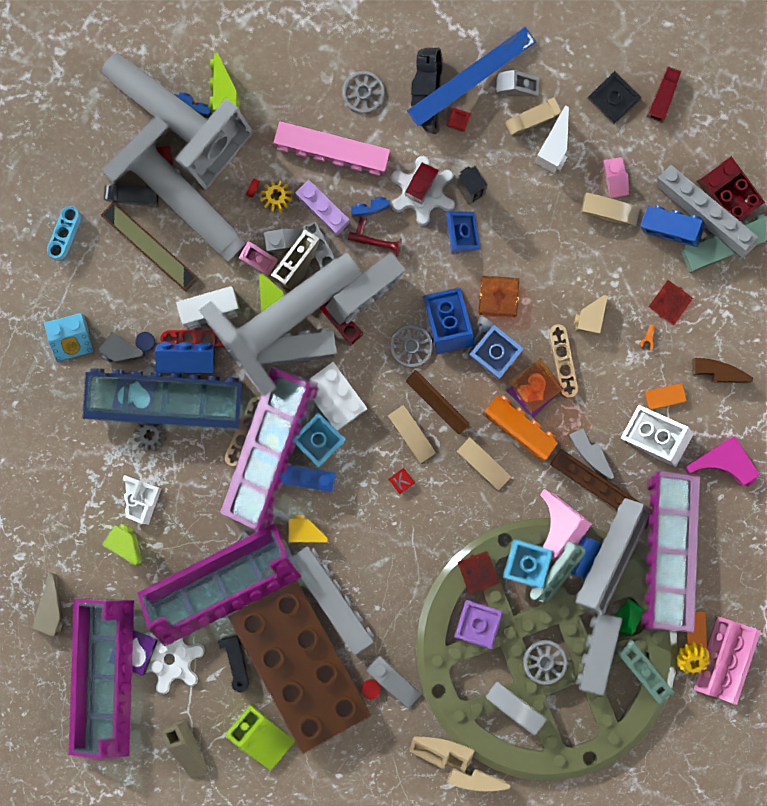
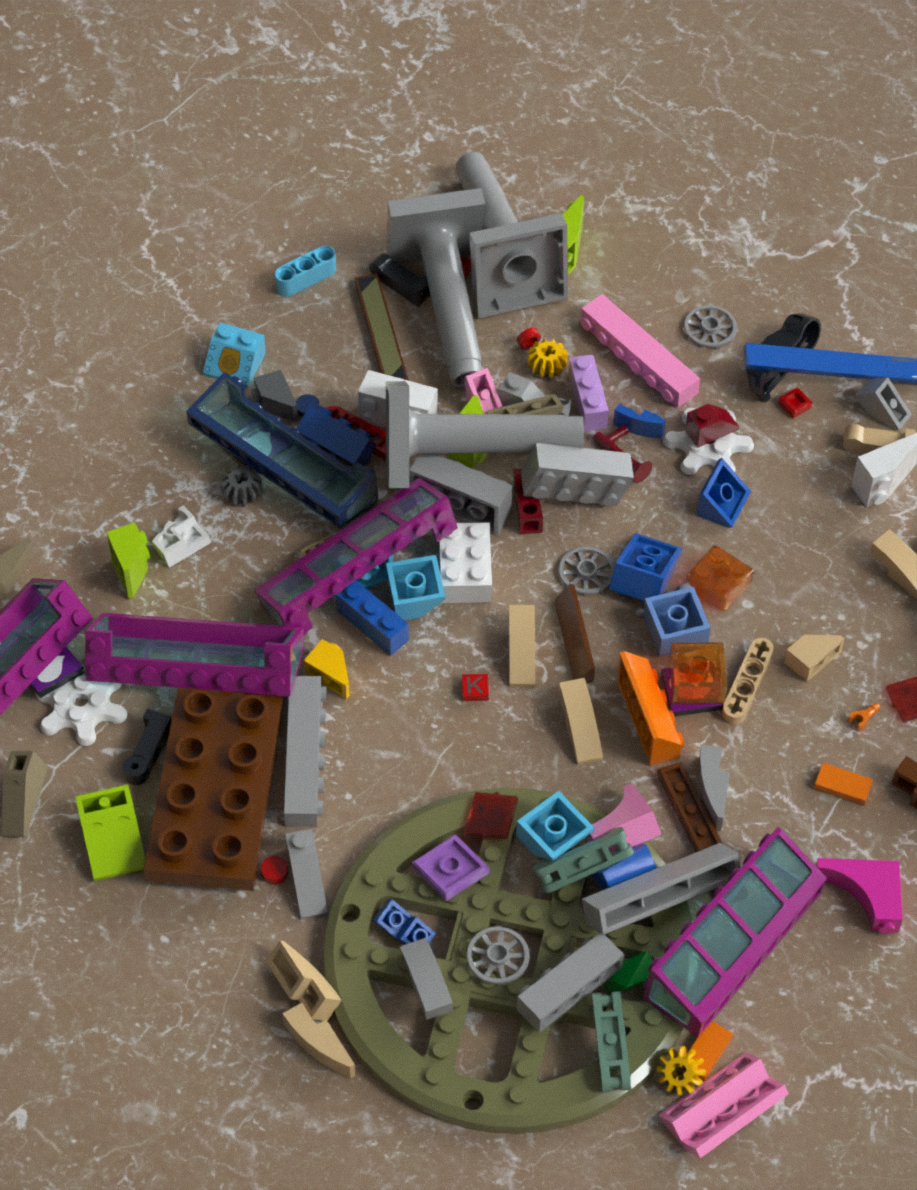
camera: 35 degrees right, 30 degrees down
black brick [457,166,488,205] -> none
white slope [621,405,694,467] -> none
none -> blue slope [372,899,436,945]

